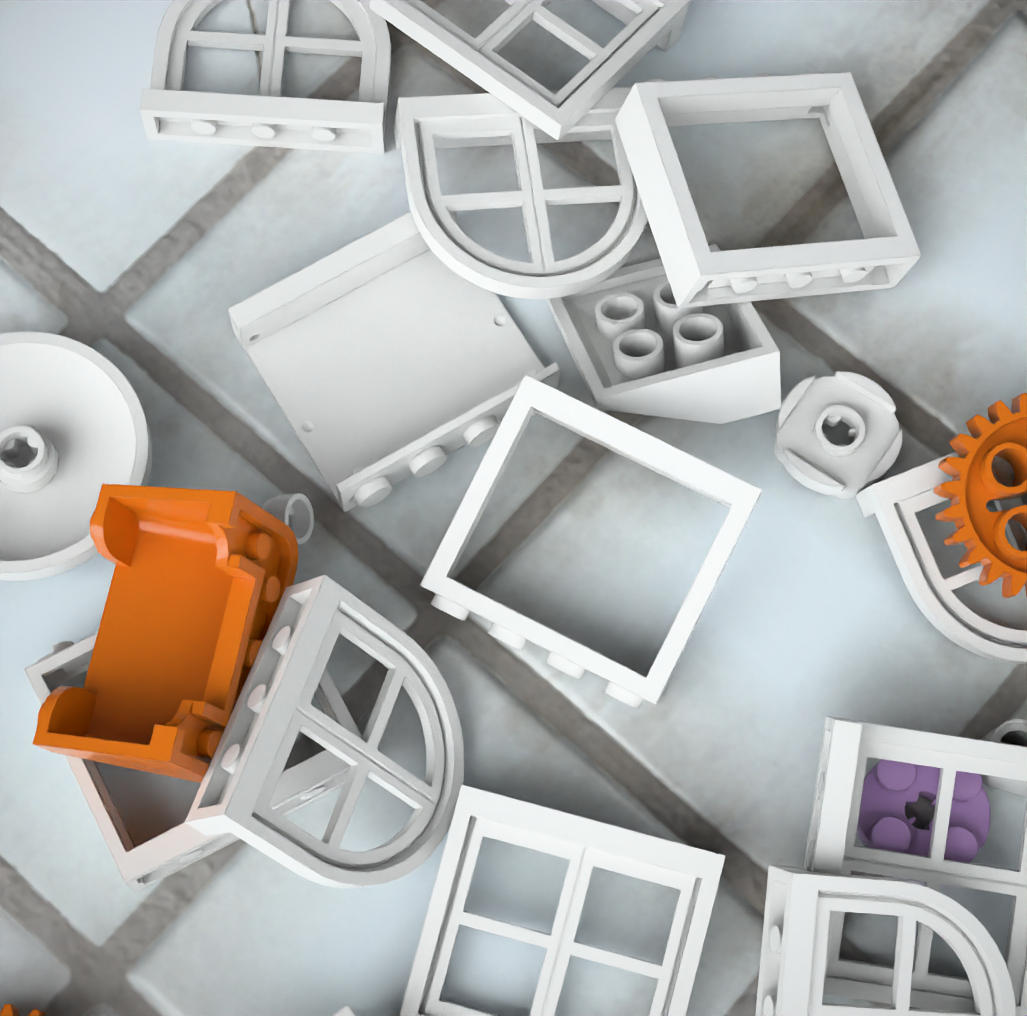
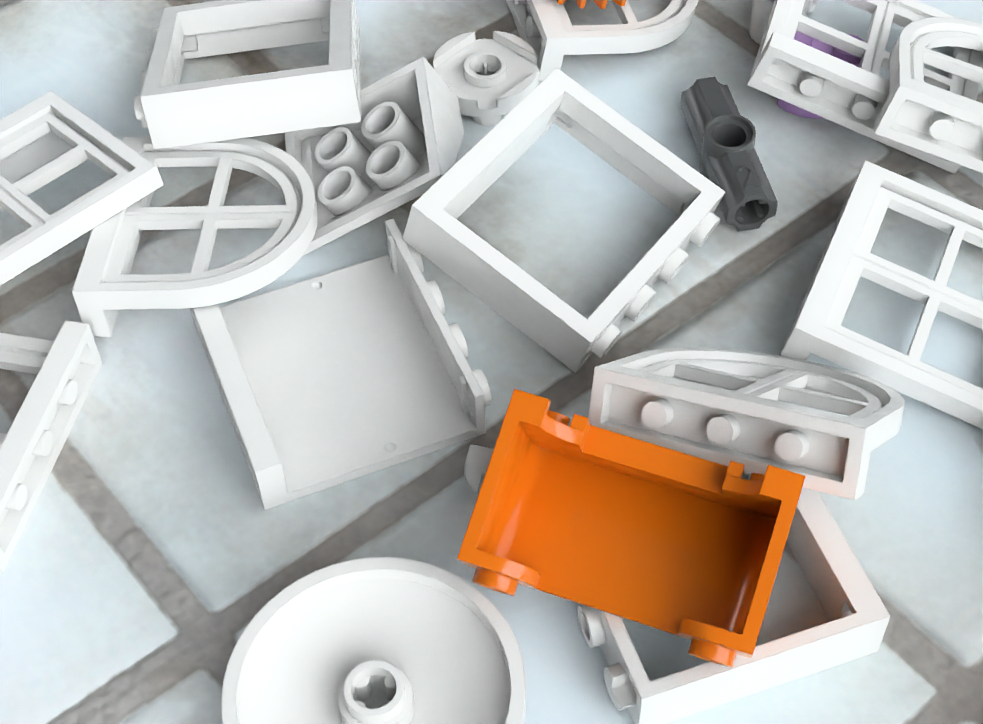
camera: 75 degrees left, 20 degrees down
none -> dark grey piece [680,77,778,231]

